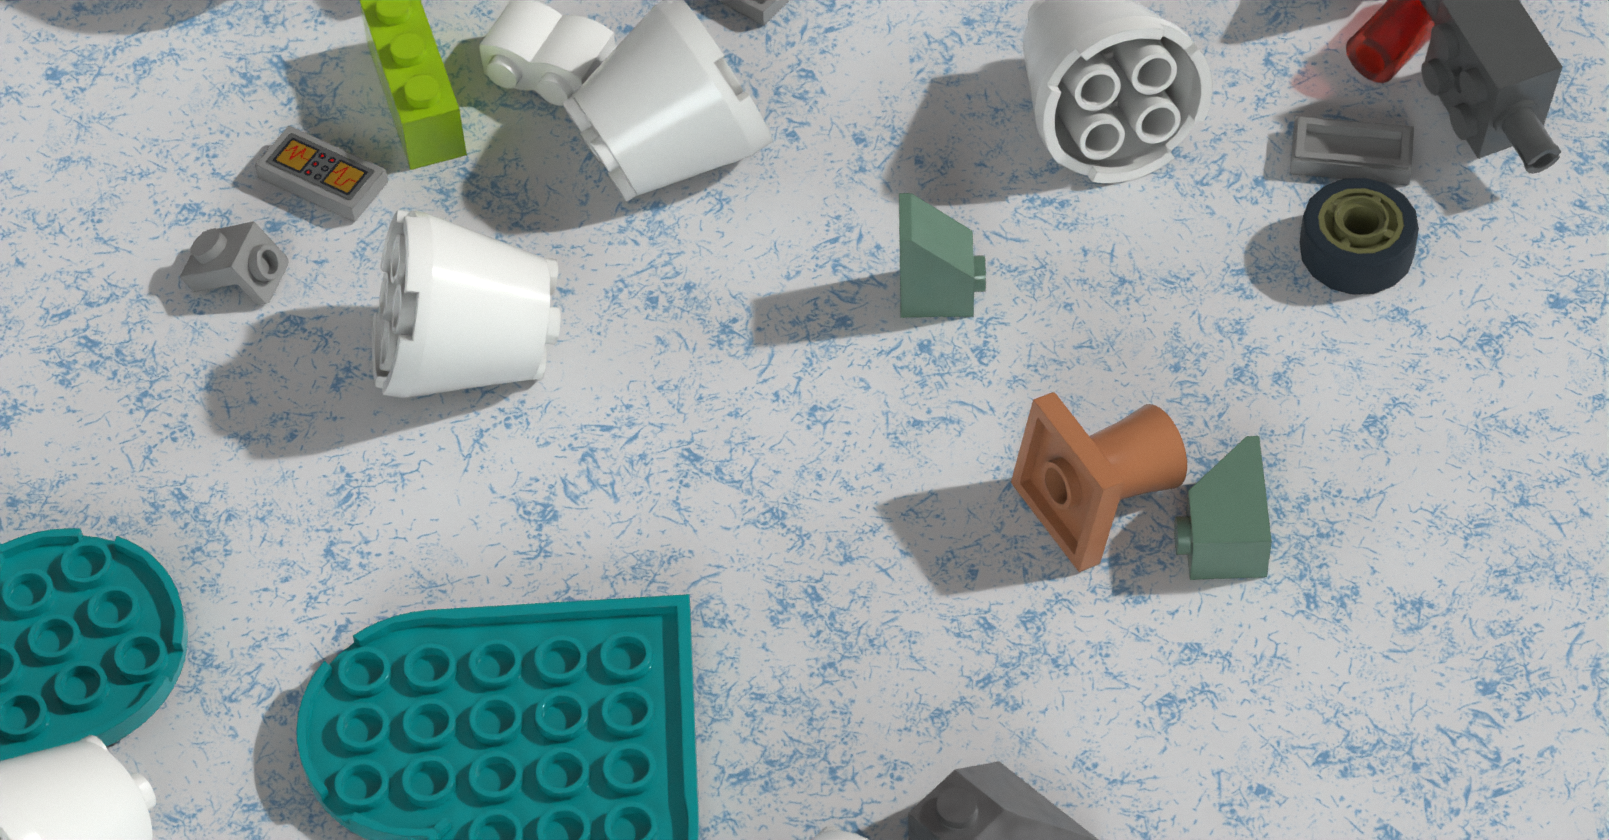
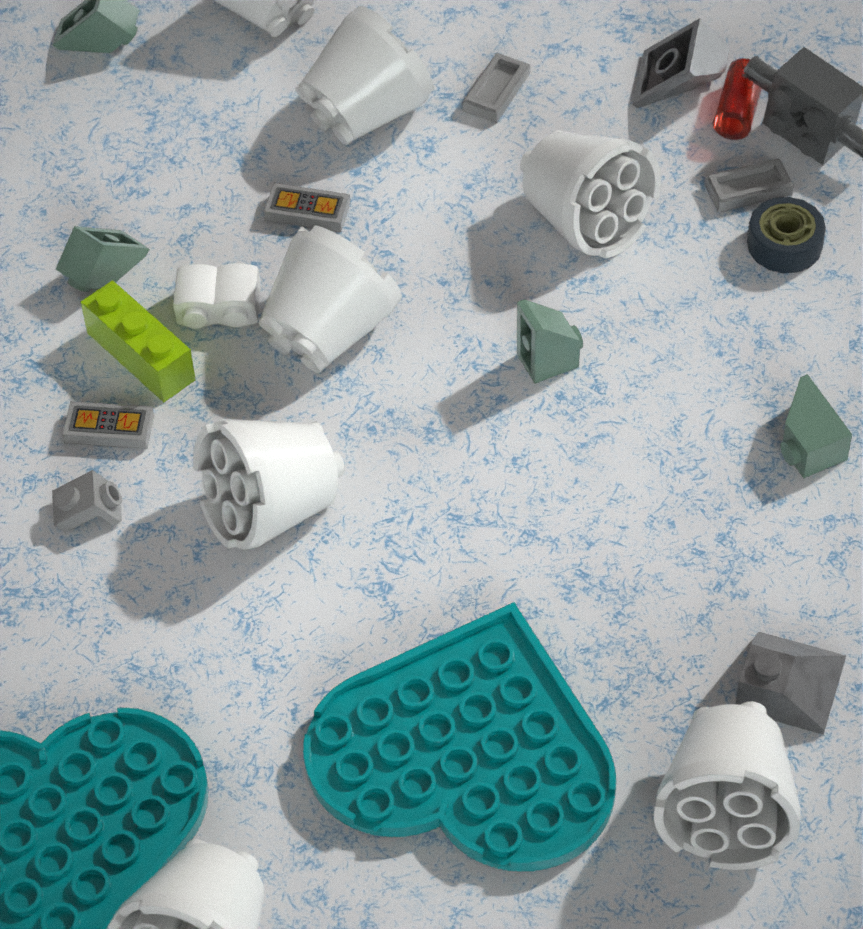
camera: 25 degrees left, 0 degrees up
nougat plant [1011,392,1187,572] -> none

